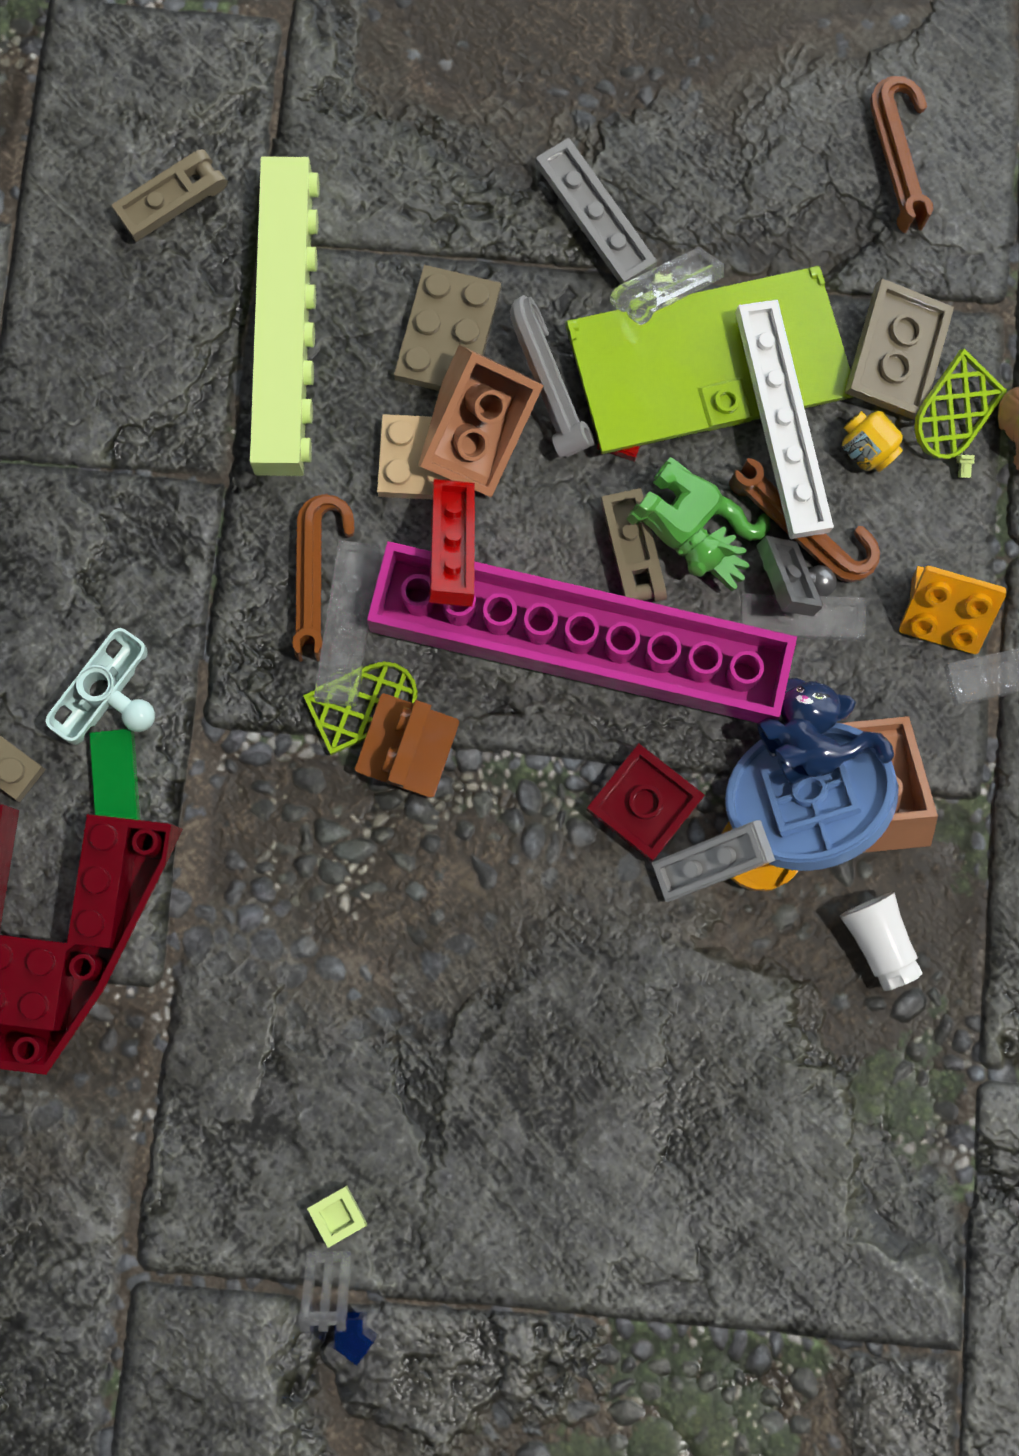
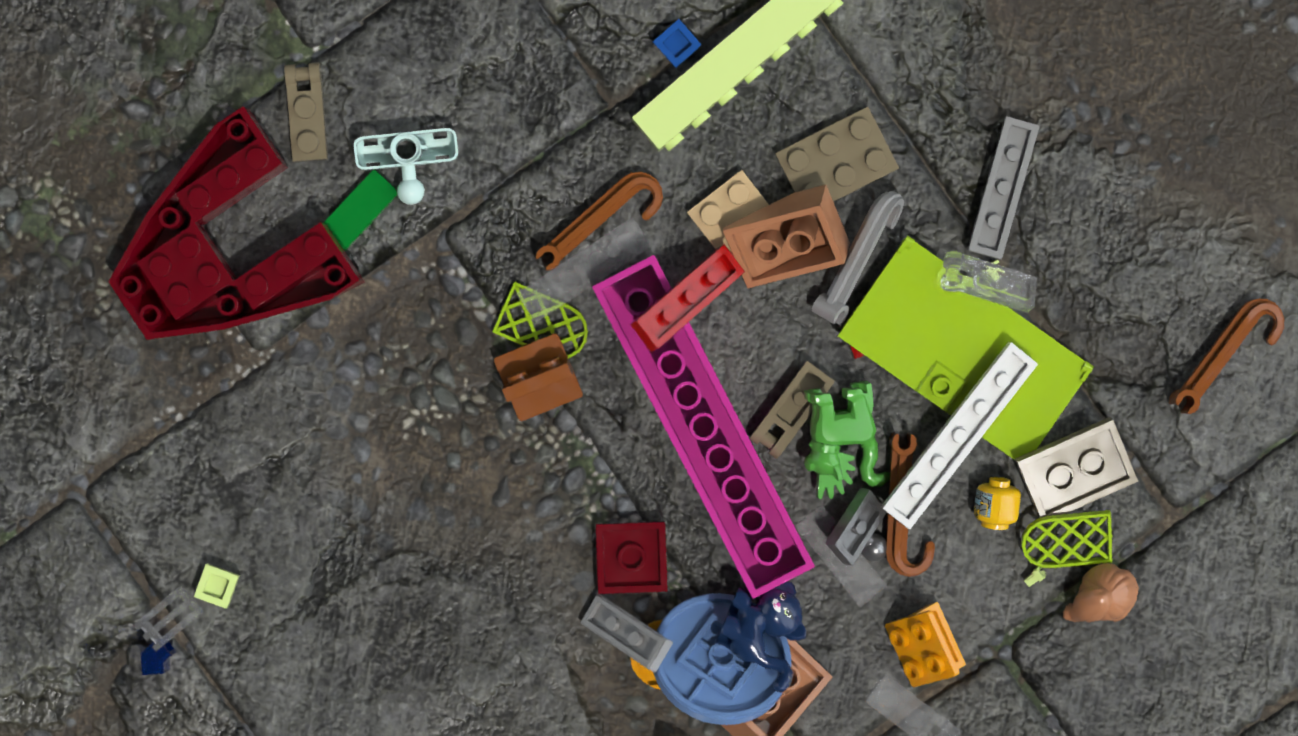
camera: 45 degrees right, 10 degrees up
none -> blue plate [653,19,702,69]

